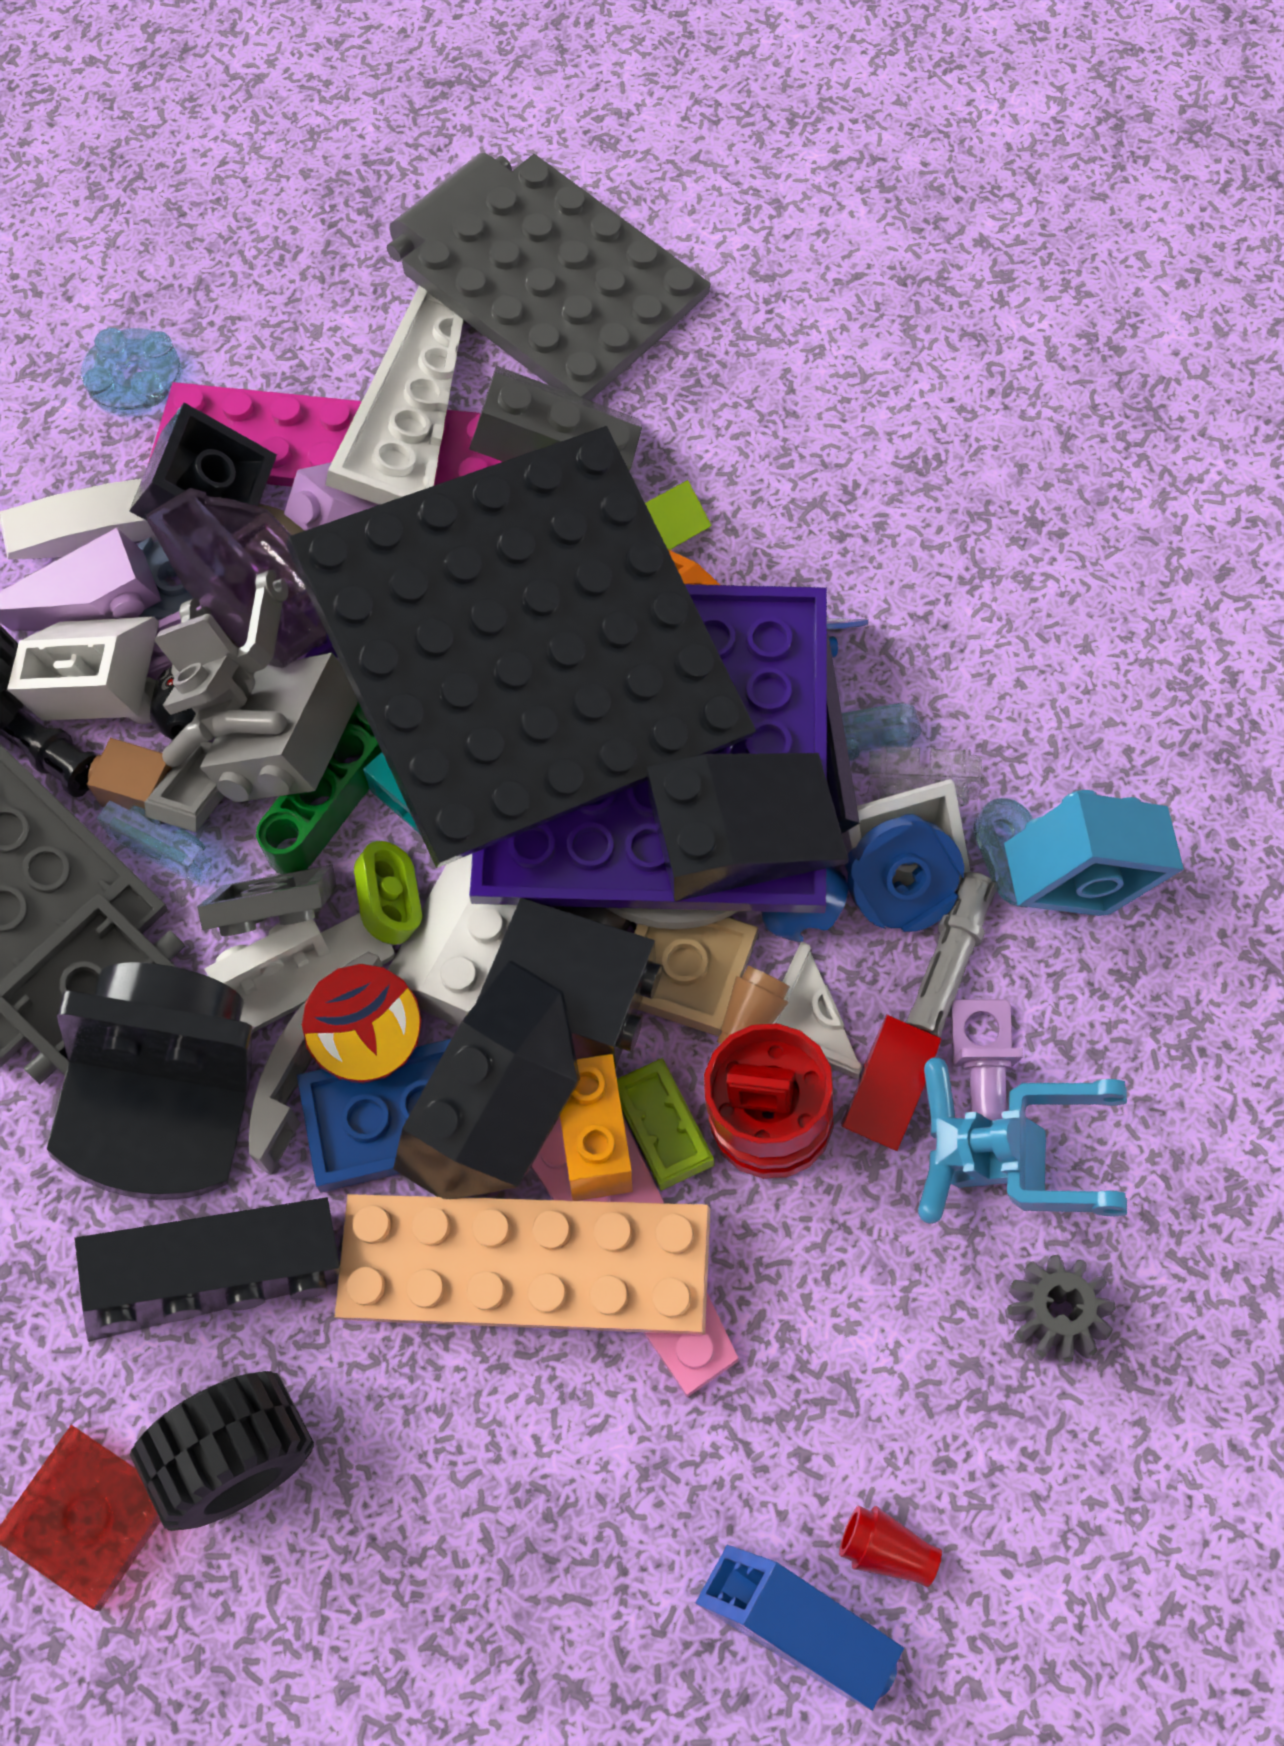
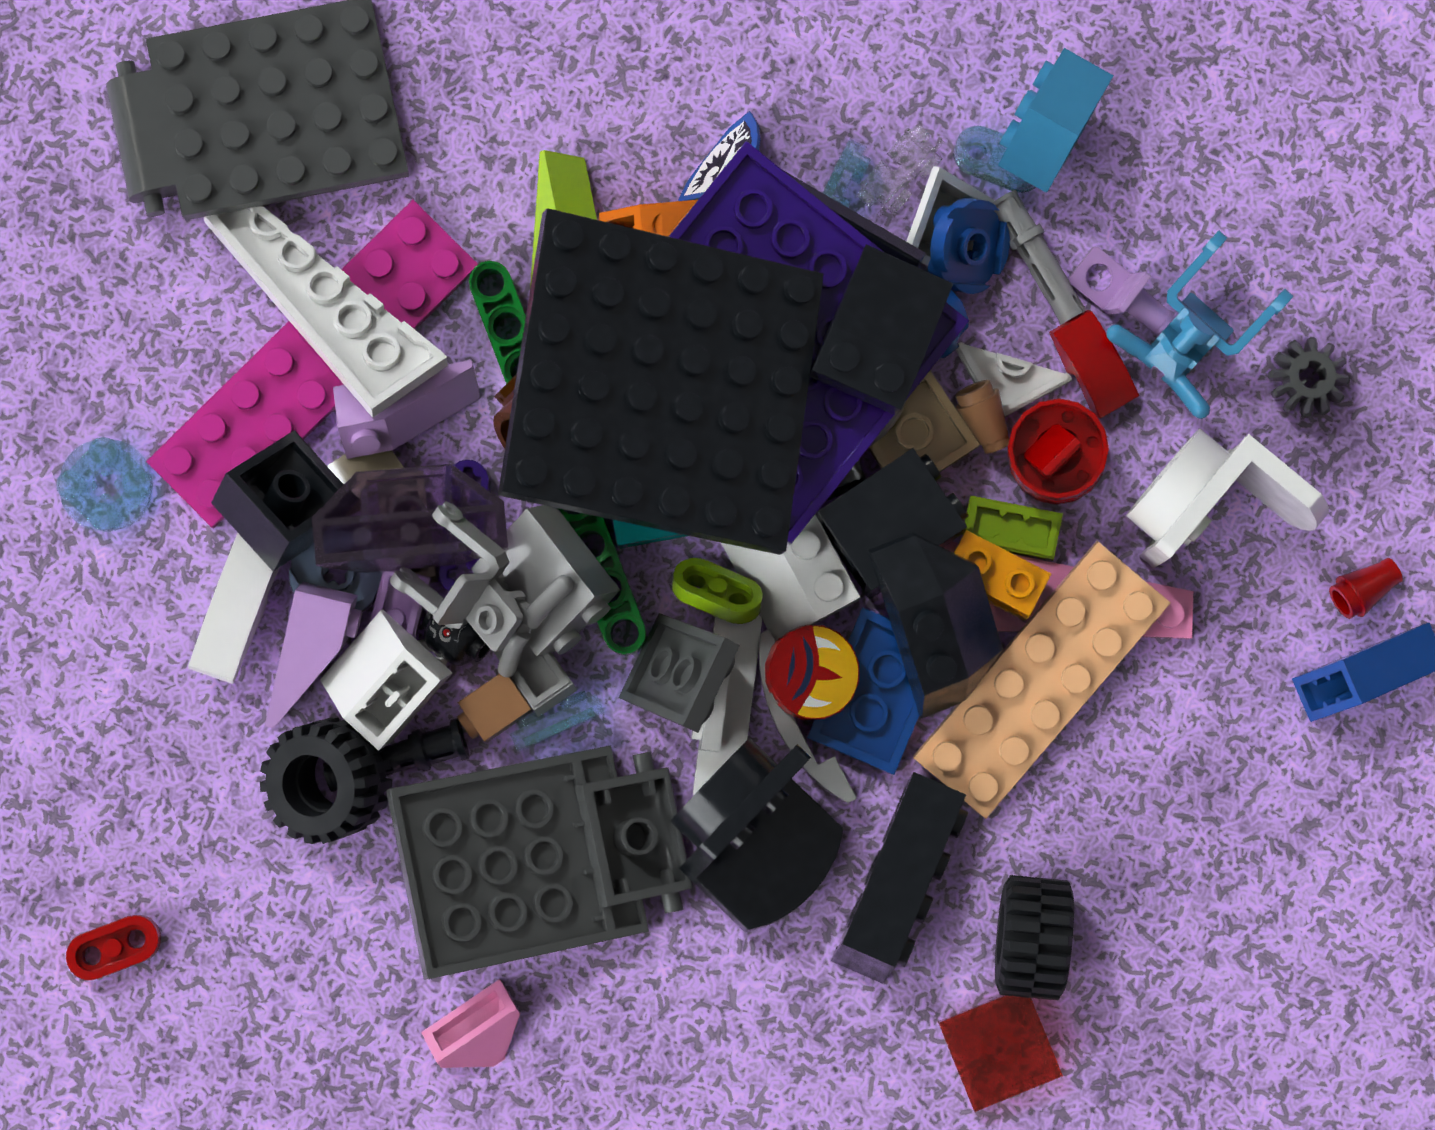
camera: 55 degrees left, 20 degrees up
dark grey slope [469,365,642,471] -> none
none -> white piece [1126,429,1329,568]

